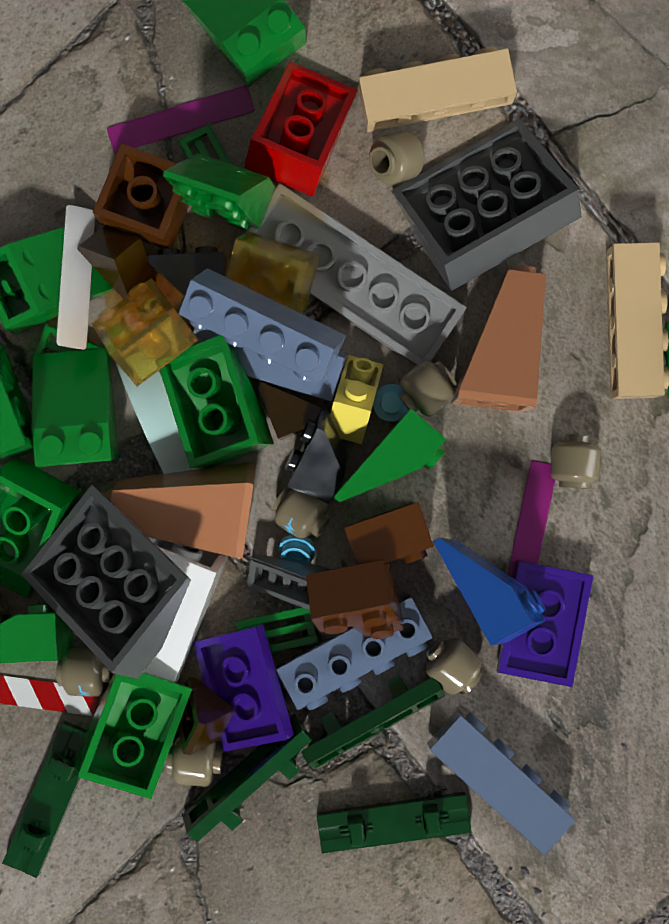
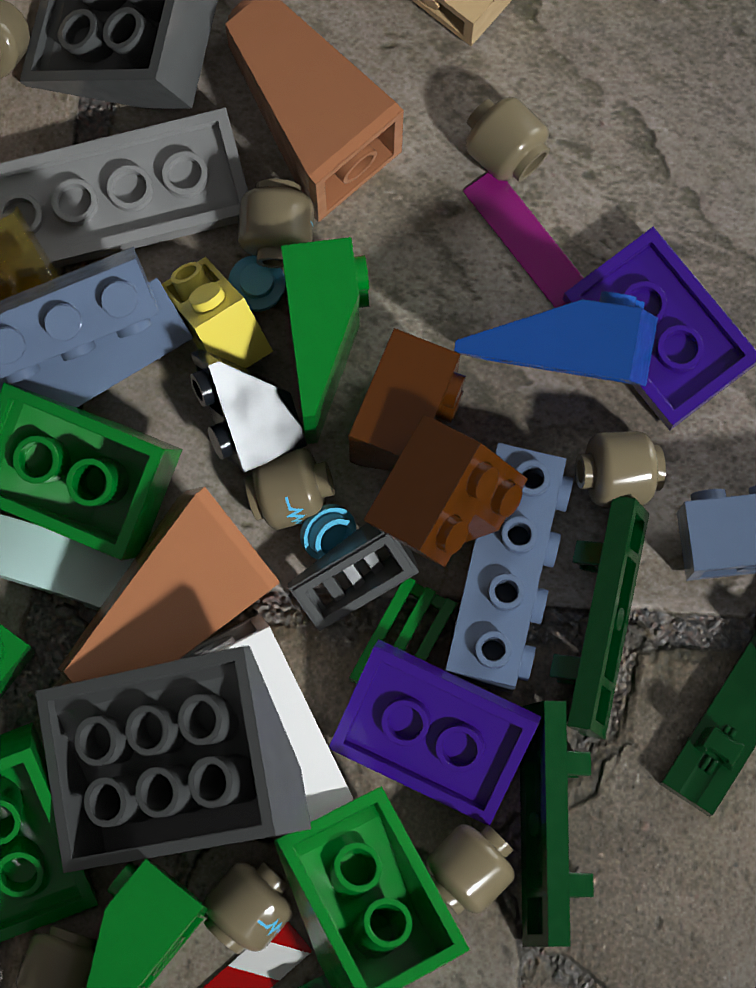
camera: 55 degrees left, 10 degrees down
dark brown slope [178,676,236,755] -> none
dark brown slope [258,382,331,440] -> none

